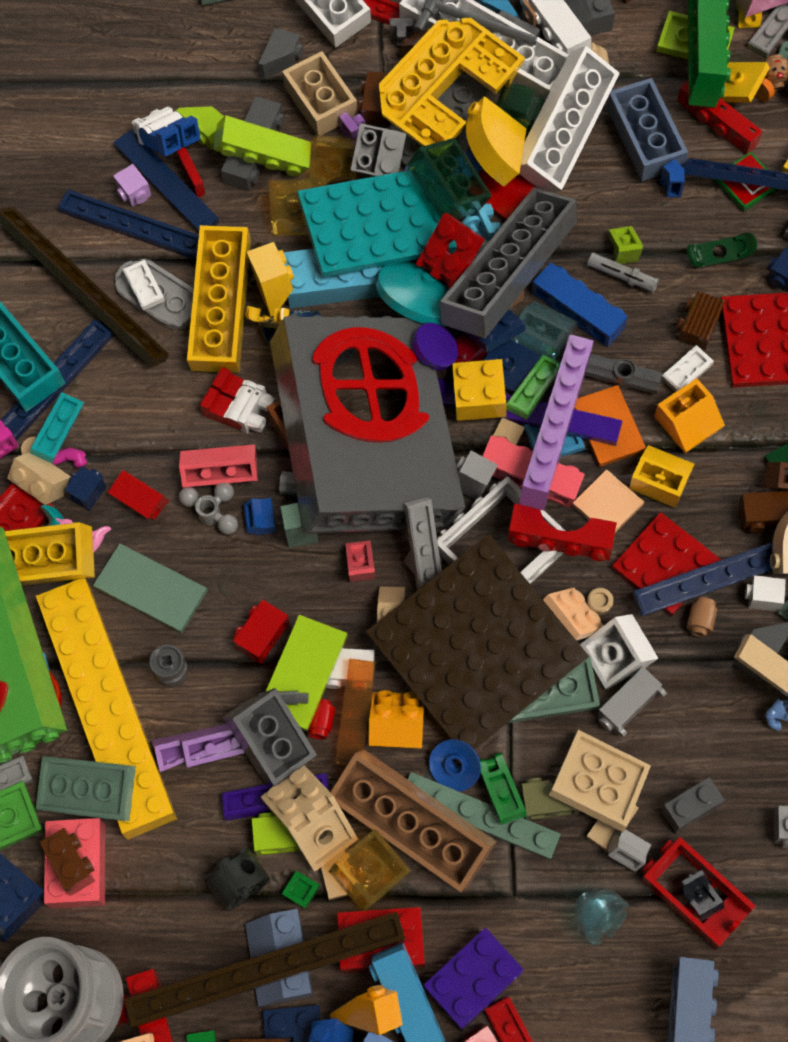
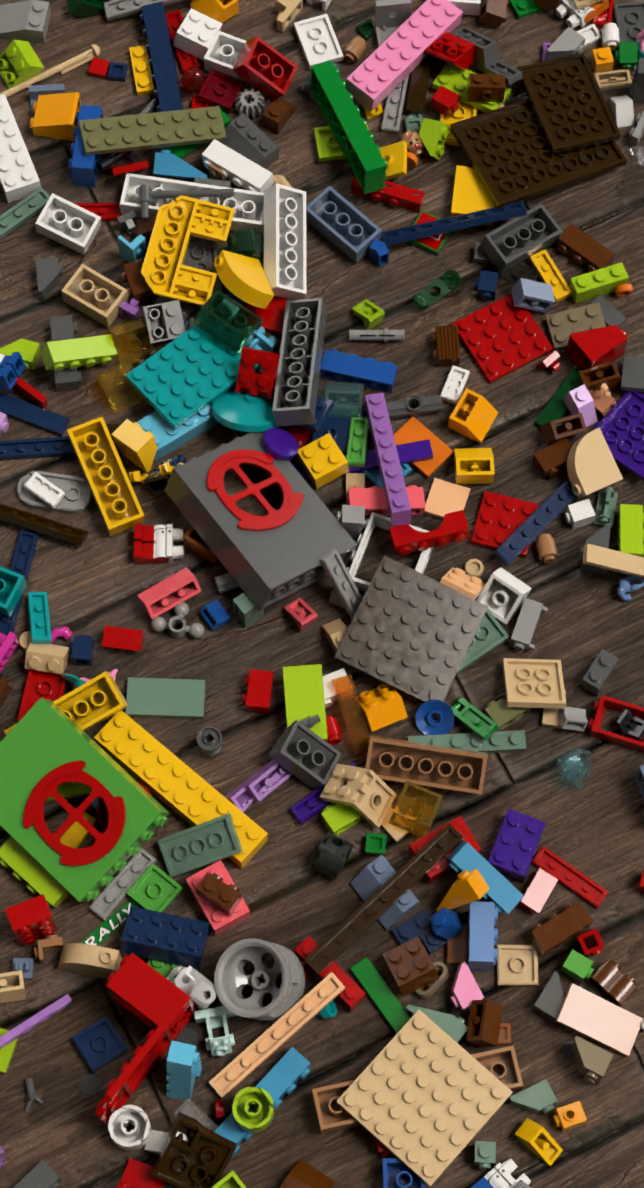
camera: 30 degrees left, 0 degrees up
none -> medium azure panel [117,234,147,263]

